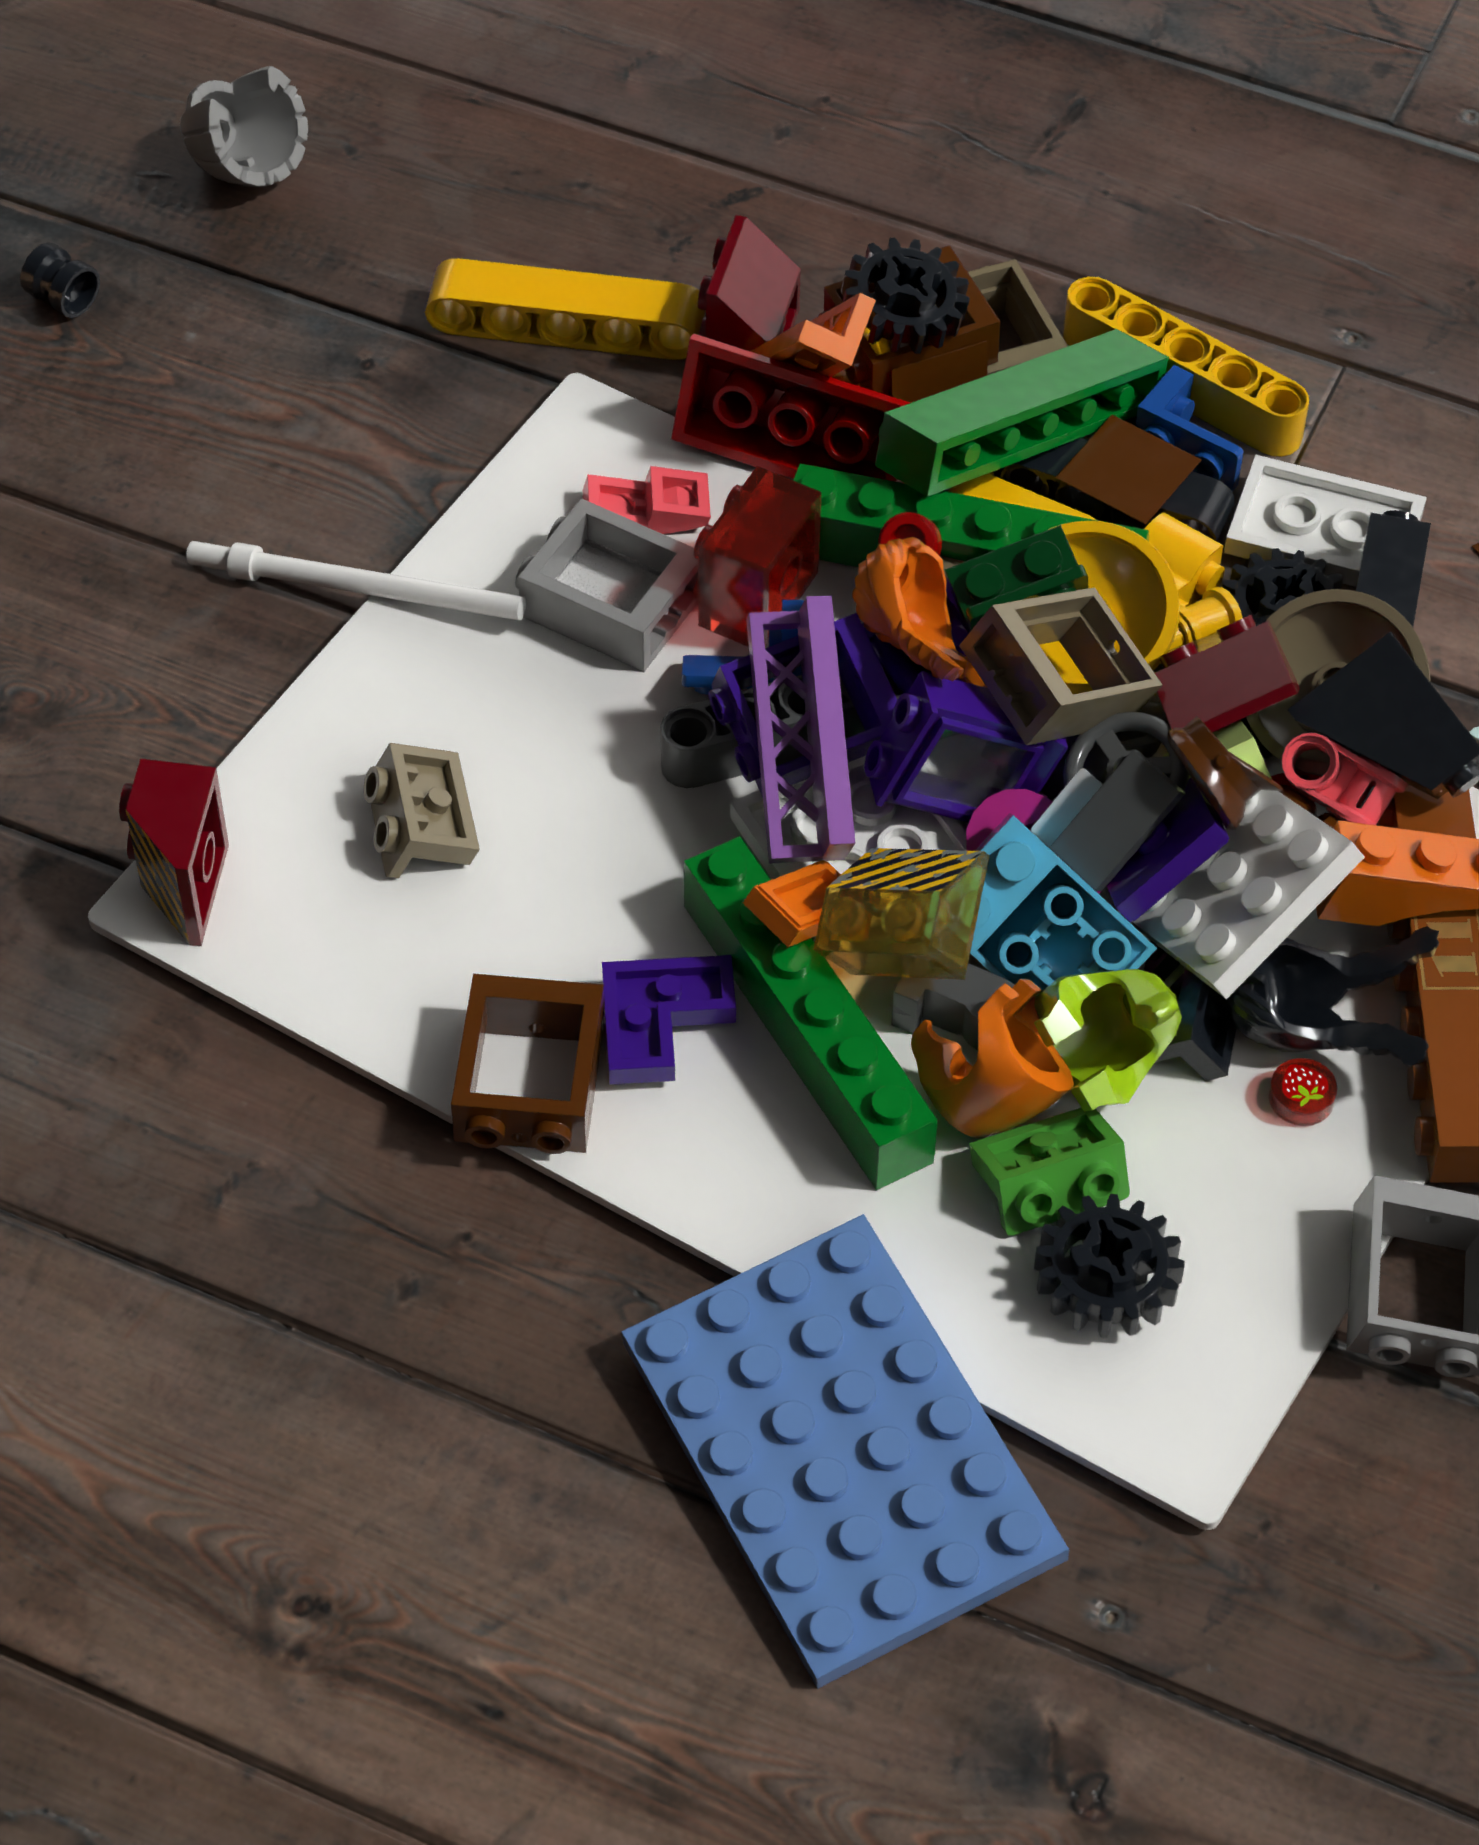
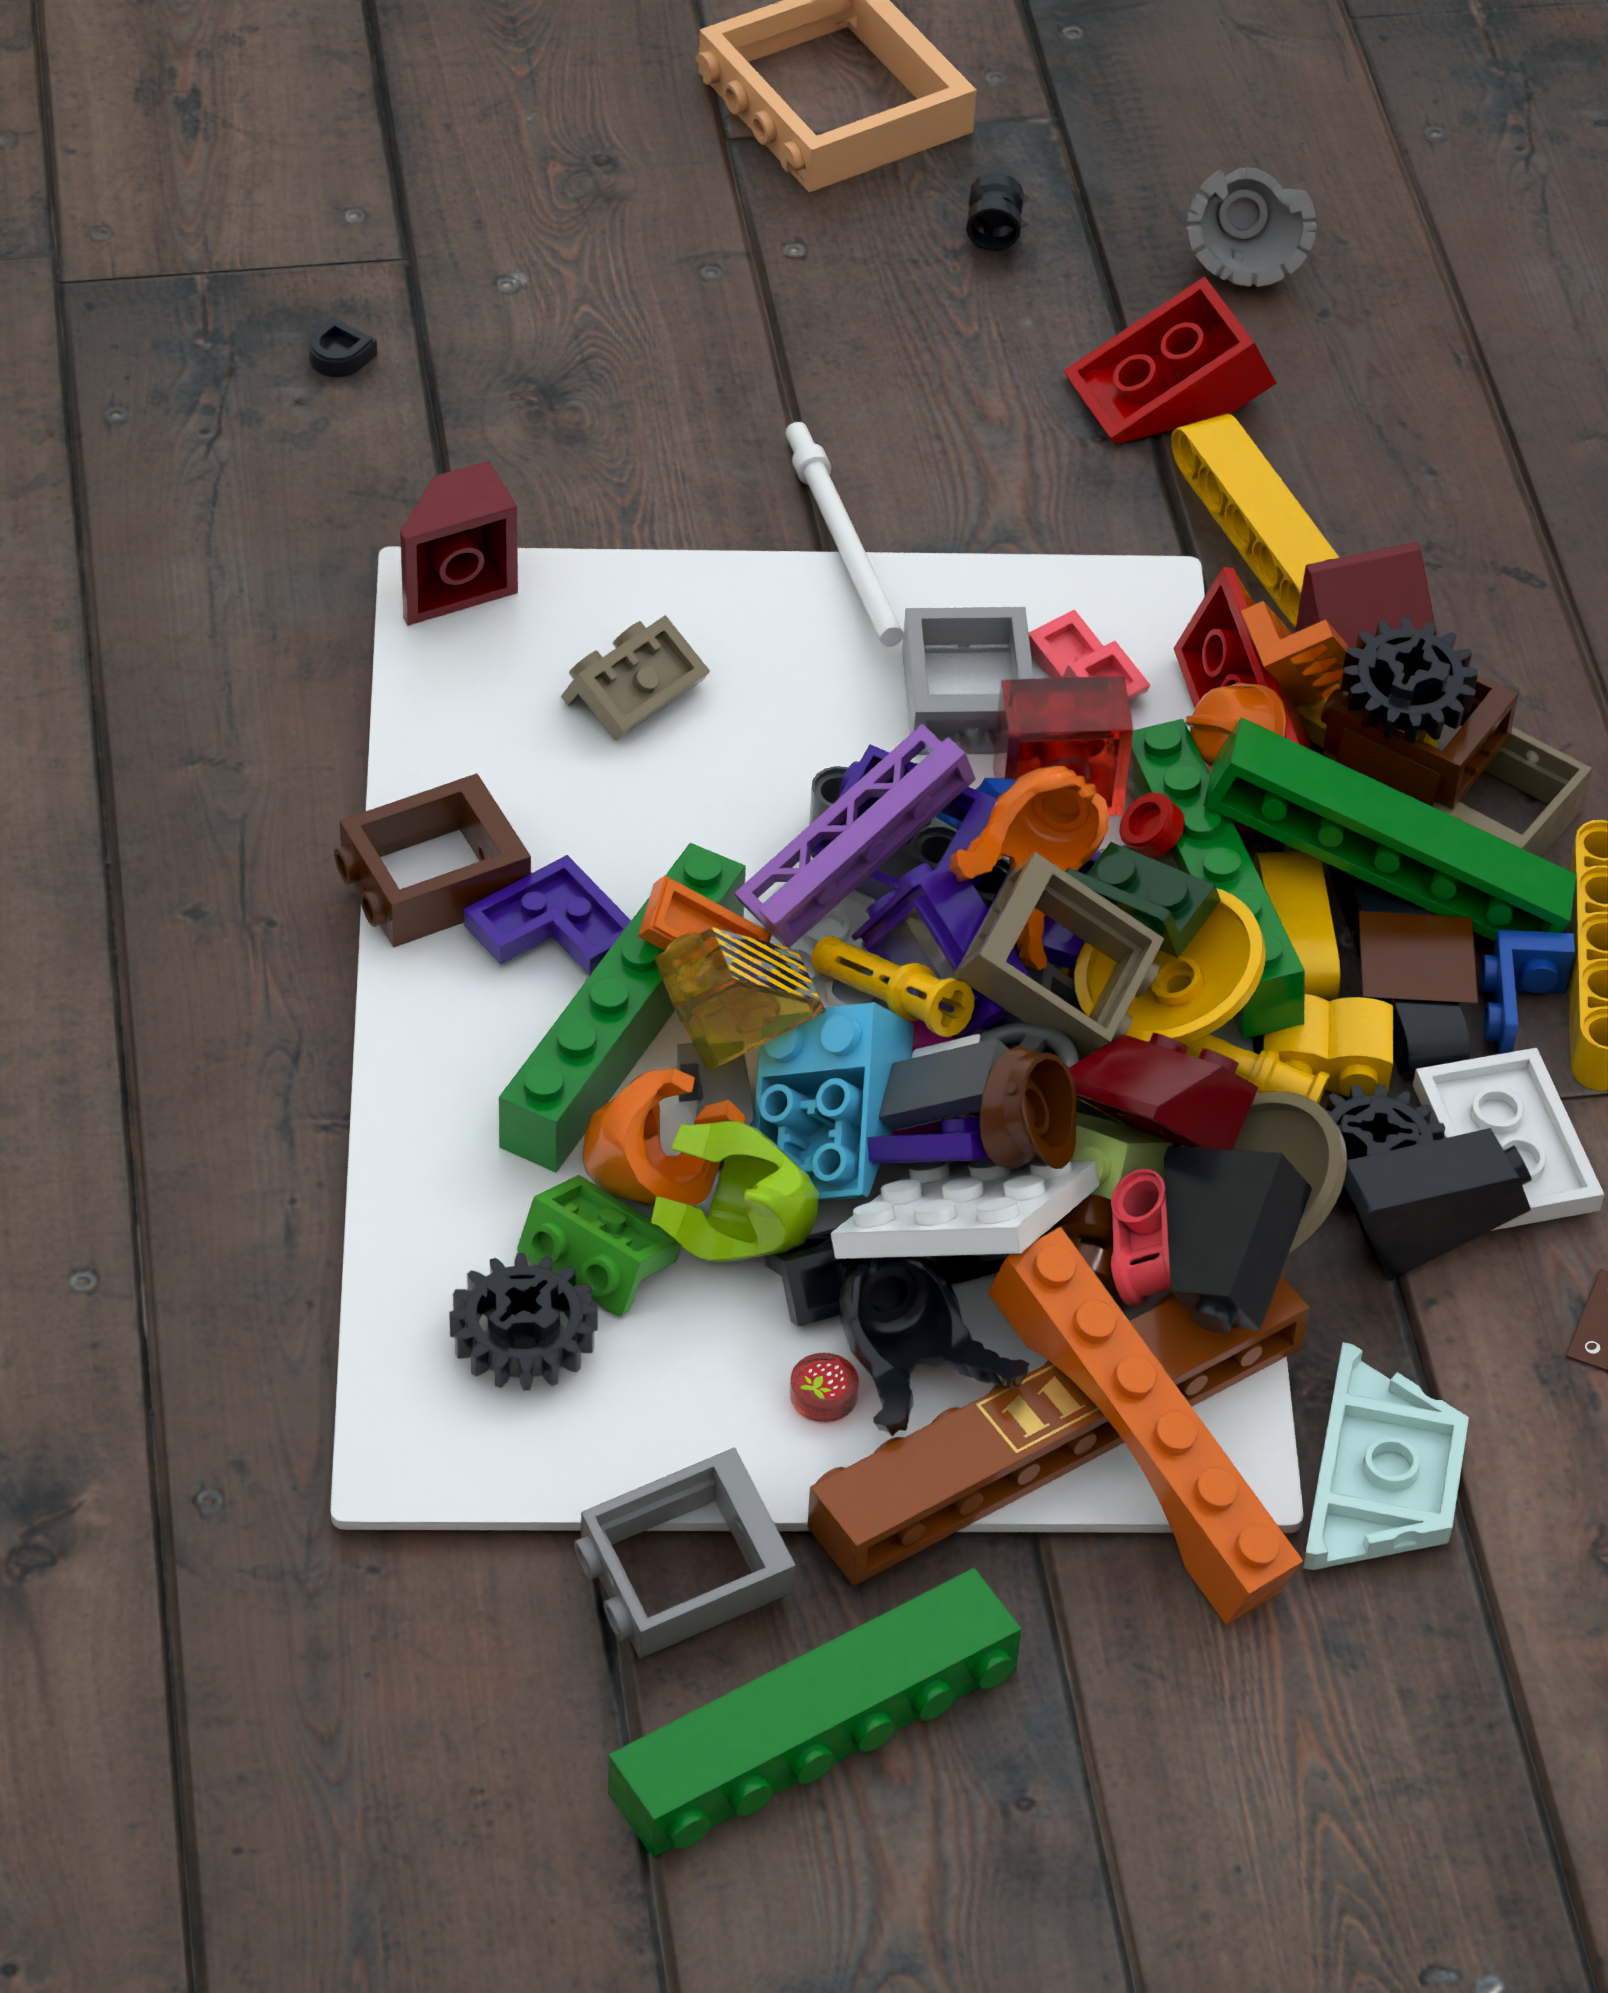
camera: 55 degrees right, 5 degrees down
medium blue plate [621,1214,1069,1689] -> none
none -> yellow pin [811,935,974,1037]
none -> red slope [1063,276,1277,445]
none -> orange piece [1185,683,1286,774]

